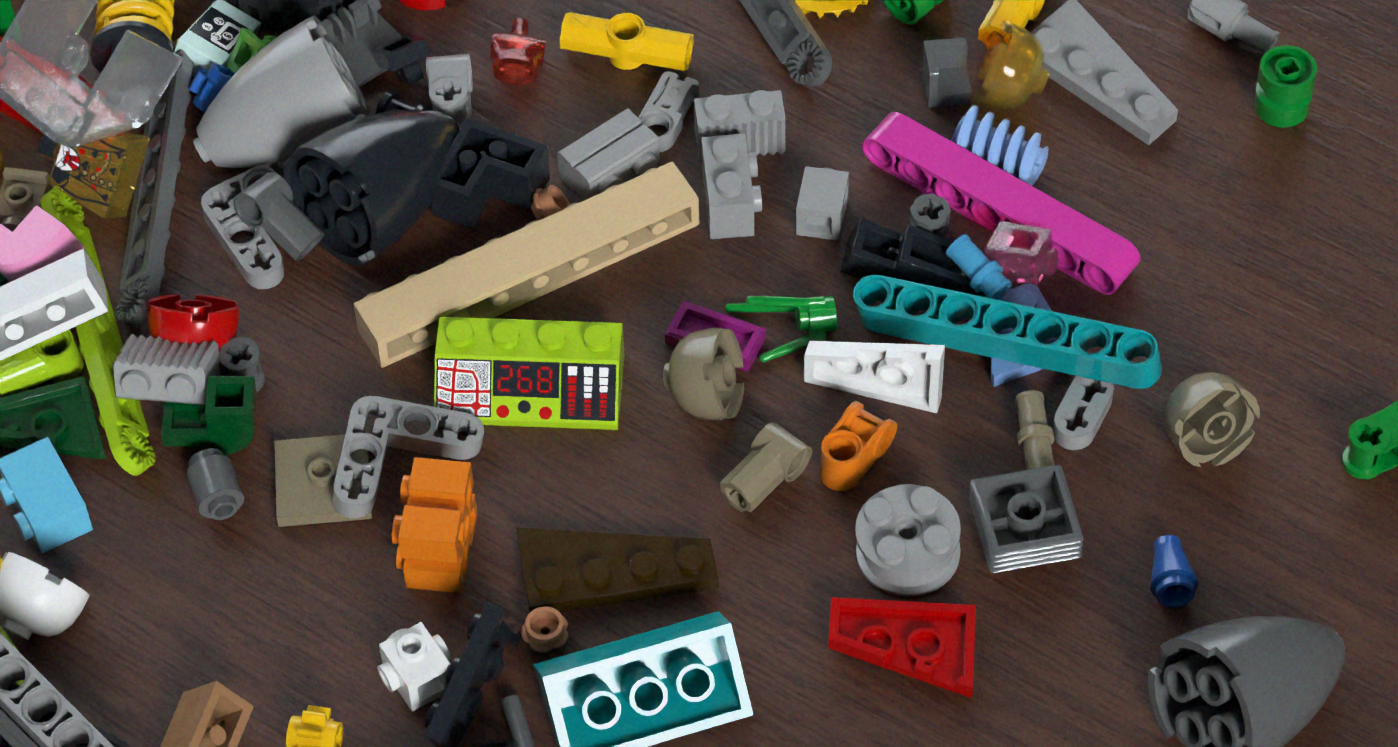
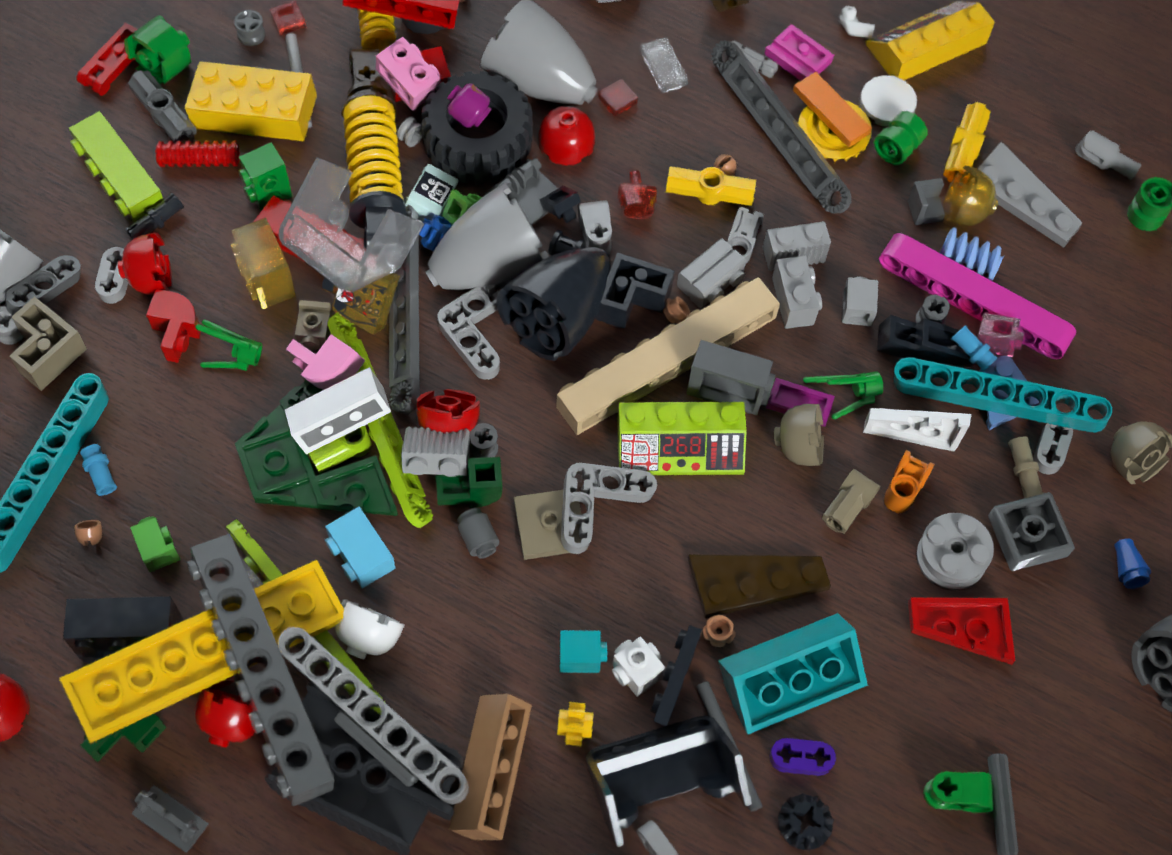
camera: 10 degrees left, 10 degrees up
dark grey piece [234,172,325,261] -> none
orange brick [392,457,478,593] -> none
none -> teal brick [560,630,607,673]
none -> dark grey window [687,340,776,415]
none -> nougat hinge [713,154,737,176]

